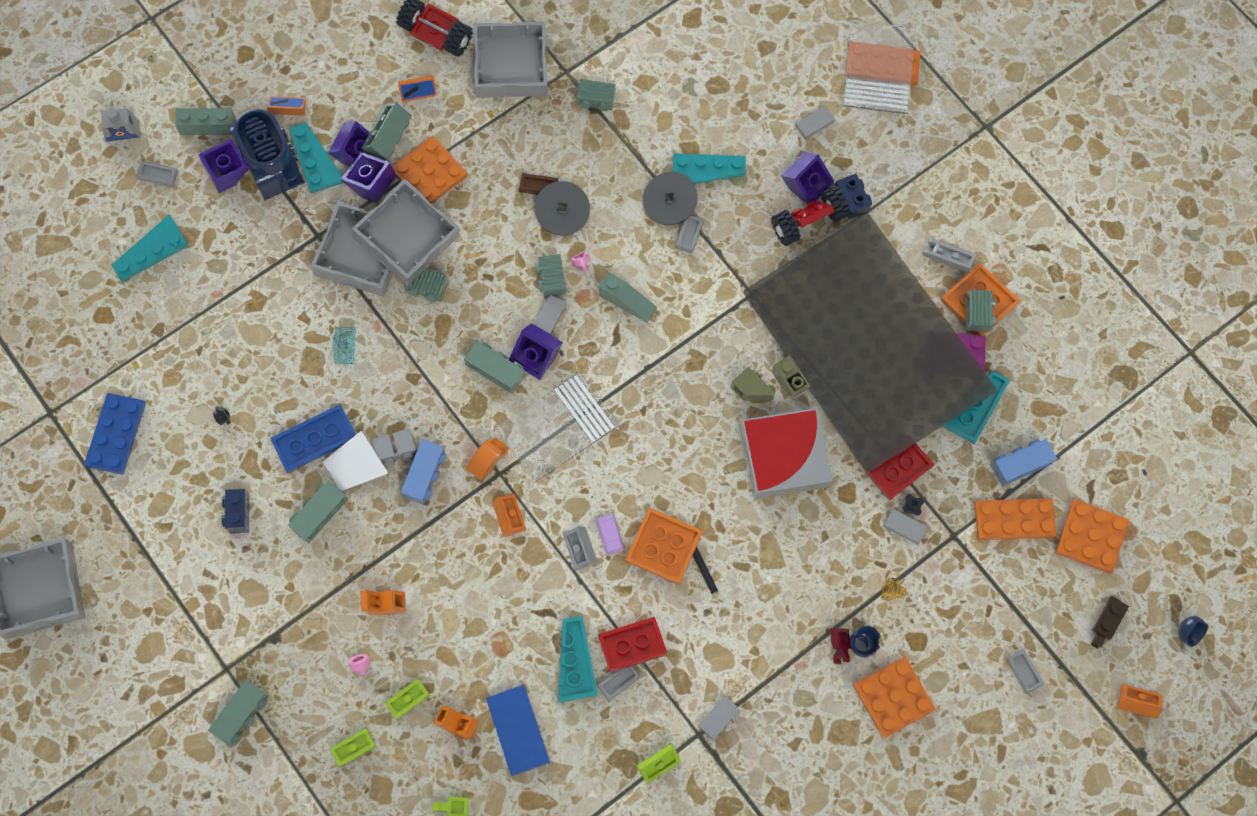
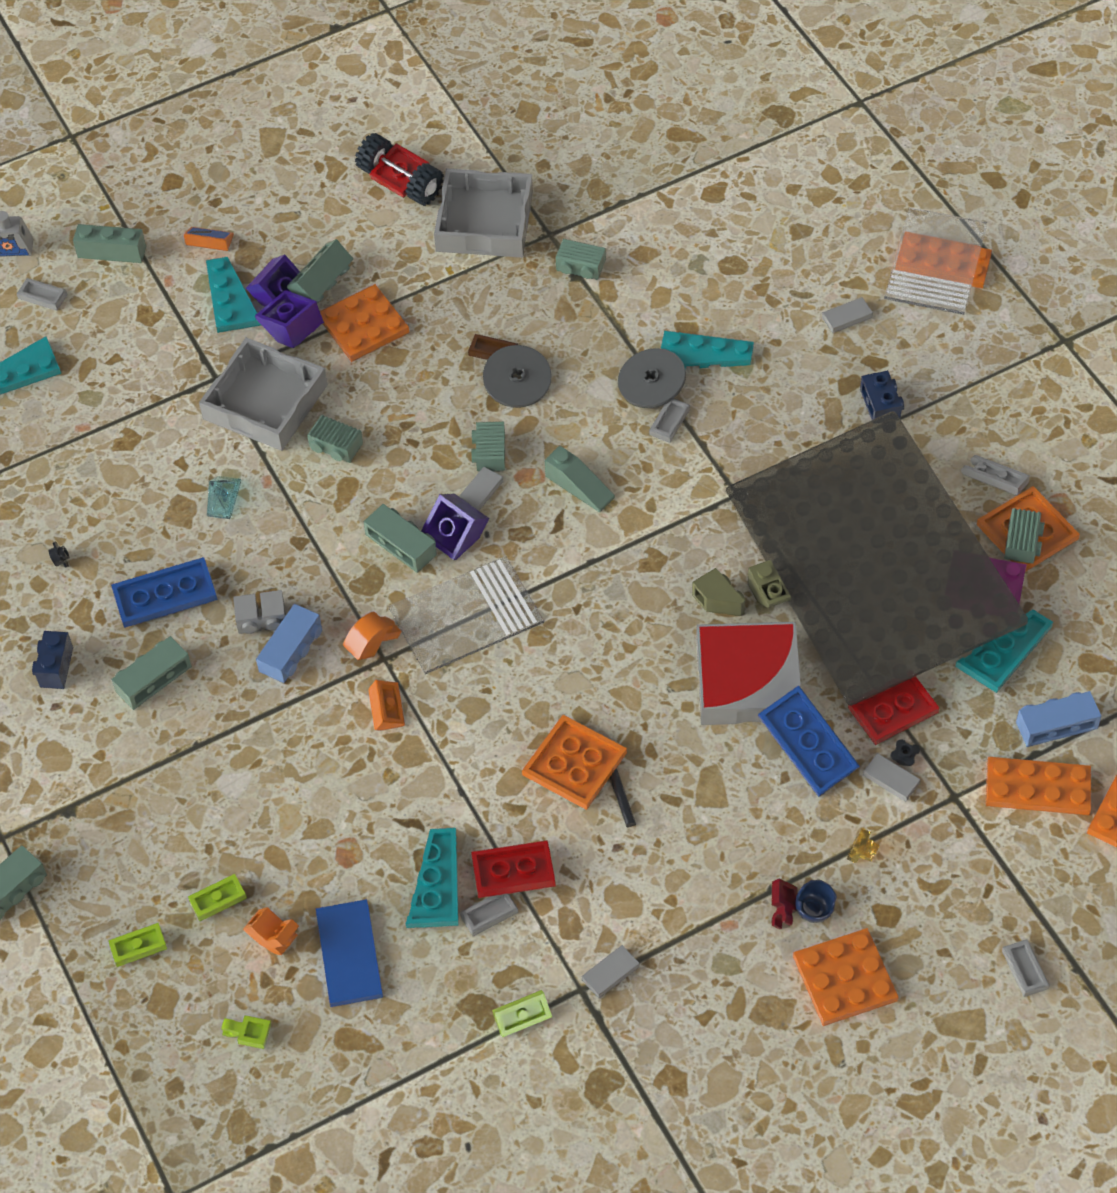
camera: 15 degrees right, 15 degrees down
dark purple slope [198,138,249,193] -> none
dark blue brick [230,109,305,201] -> none
white sticker [323,431,388,491] -> none
bright pink tile [349,654,370,675] -> none
light grey tile [352,179,460,286] -> none
orange brick [360,590,406,616] -> none
slope [398,75,437,102] -> none
light grey slope [563,526,598,570] -> none
bright pink tile [571,252,591,271] -> none
lavender tile [595,514,625,556] -> none
black plate [771,186,850,246] -> none
dark purple slope [781,152,834,204] -> none
none -> blue tile [758,685,860,797]

